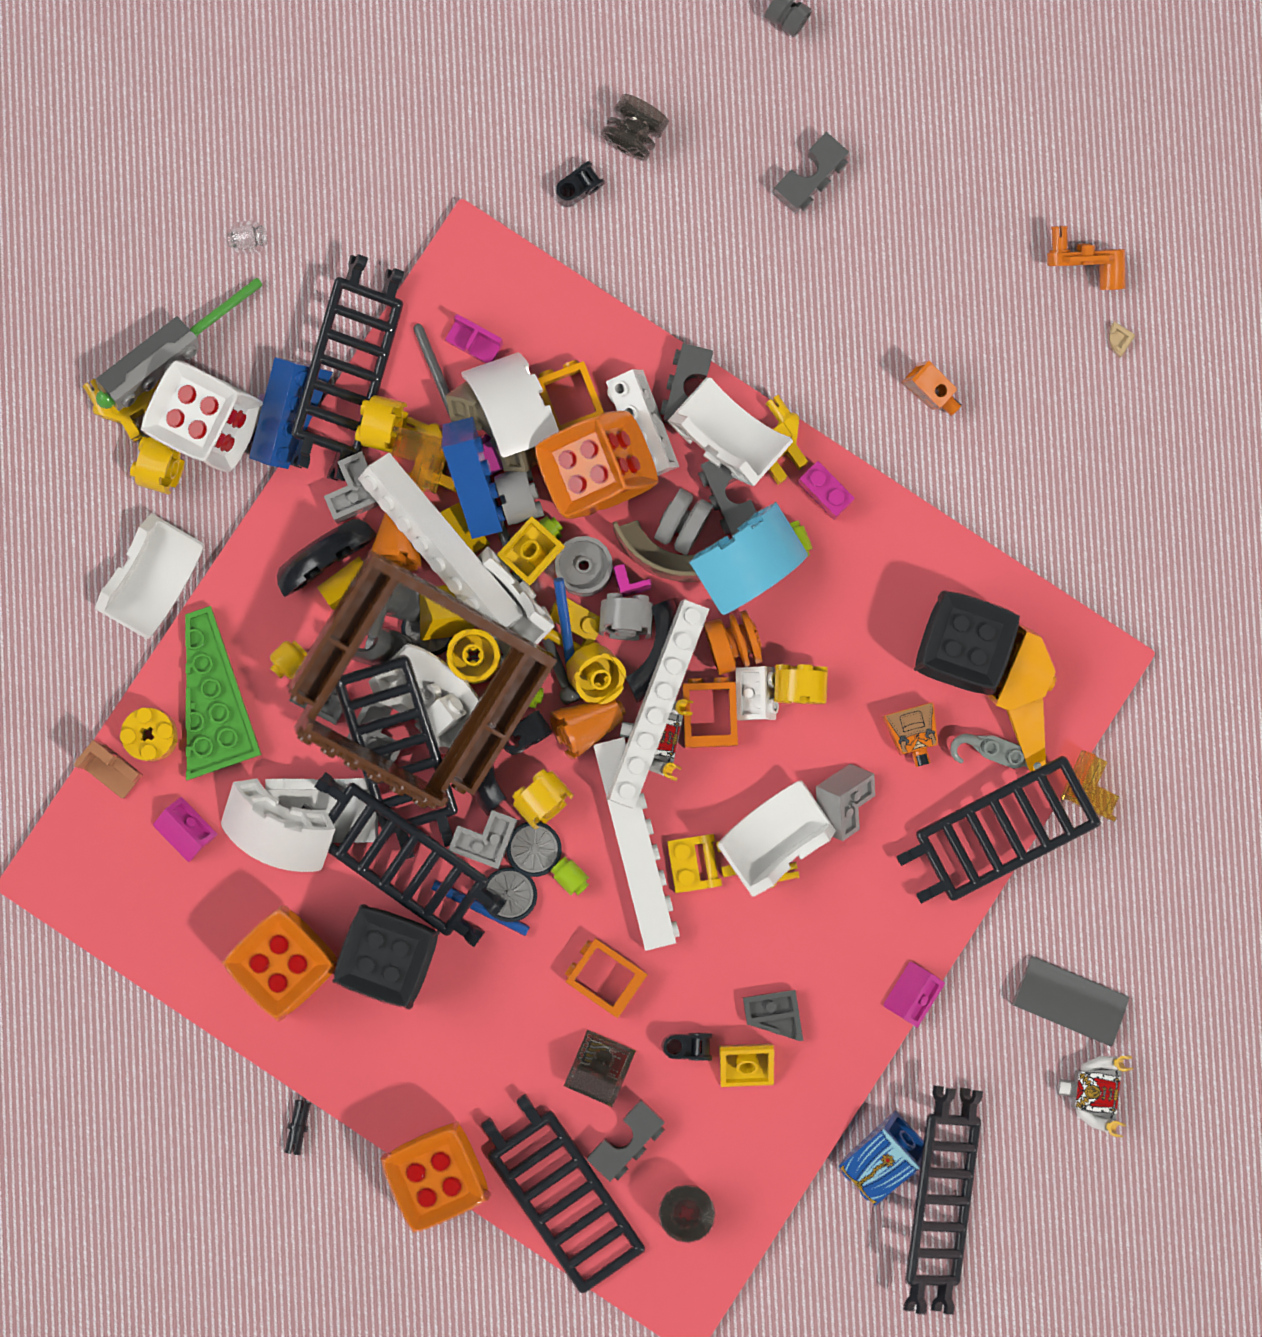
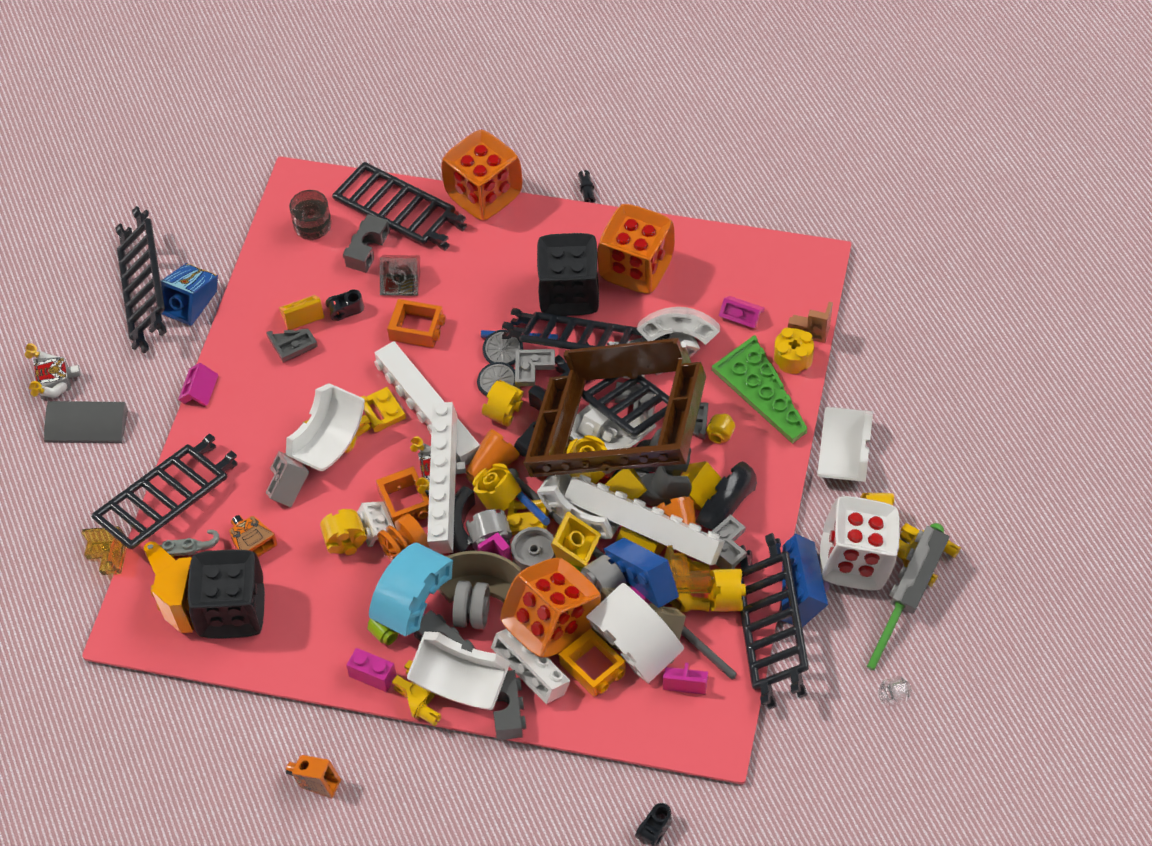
camera: 160 degrees right, 30 degrees down
lime brick [551,856,589,896] -> none

